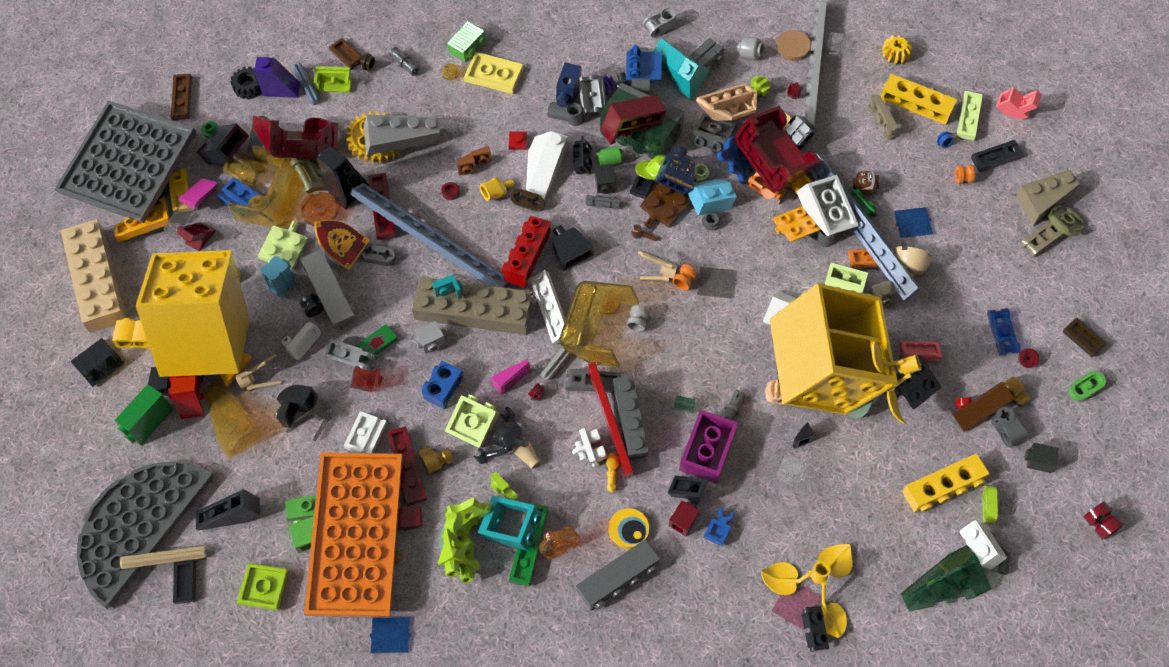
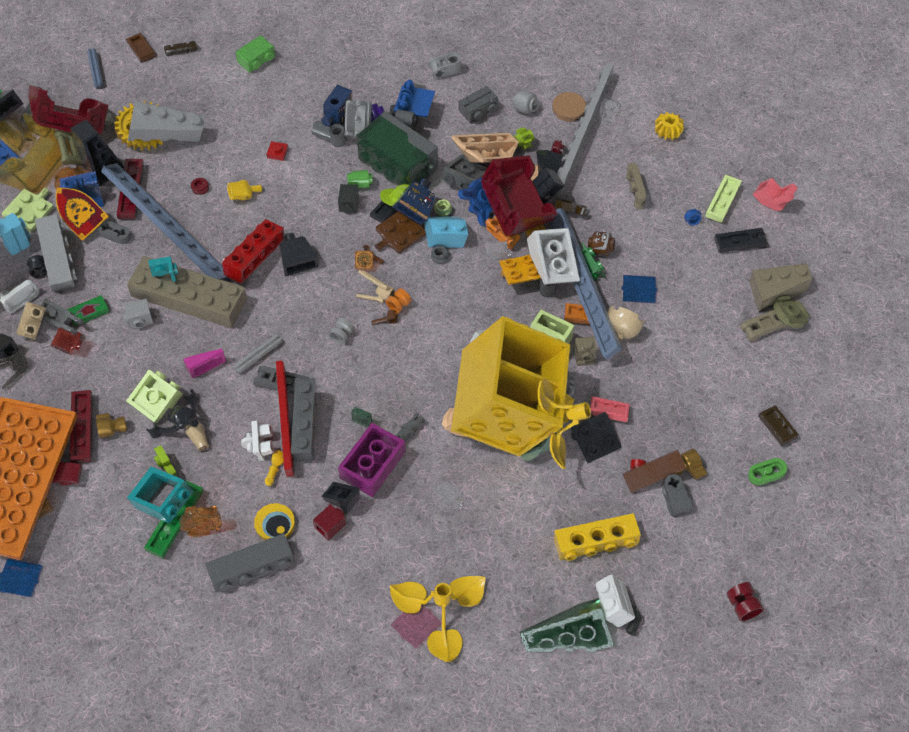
camera: 10 degrees right, 5 degrees down
black tyre [230,66,262,99] -> none
dark purple slope [254,57,300,98] -> none
lime hinge [314,66,353,93] -> none
white plate [344,411,387,453] -> none
dark brown plate [360,53,375,70] -> none
dark grey pin [389,47,420,76] -> none
blue brick [422,360,464,409] -> none
lime hips [438,497,492,584] -> none
clear yellow plate [442,63,459,80] -> none
dark orange slope [457,146,492,175] -> none
light yellow tile [464,52,524,94] -> none
dark brown beam [511,189,545,212] -> none
white wedge [526,131,568,204] -> none
dark red plate [528,383,545,401] -> none
white plate [530,270,572,344] -> none
clear yellow windscreen [559,281,639,368] -> none
black hinge [573,136,592,175] -> none
dark grey axle [585,195,621,209] -> none
dark red wedge [601,94,667,145] -> none
teal wedge [653,38,709,101] -> none
clear smoke piece [697,267,733,298] -> none
blue plate [704,507,734,546] -> none
black slope [792,422,814,448] -> none
black hinge [801,606,829,652] -> none
yellow brick [881,74,957,125] -> none
orange wheel [955,165,975,184] -> none
lime beam [982,485,998,524] -> none
clear blue plate [987,308,1021,356] -> none
dark red tile [1018,349,1039,368] -> none
pearl dark grey brick [1024,443,1059,473] -> none
none -> tan hips [16,302,46,340]
none -> blue hinge [60,171,104,207]
none -> dark brown axle [164,41,197,56]
none -> clear orange tile [355,250,374,270]
none -> reddish brown hand [371,310,398,325]
none -> black slope [536,150,563,174]
none -> dark brown plate [555,198,588,215]

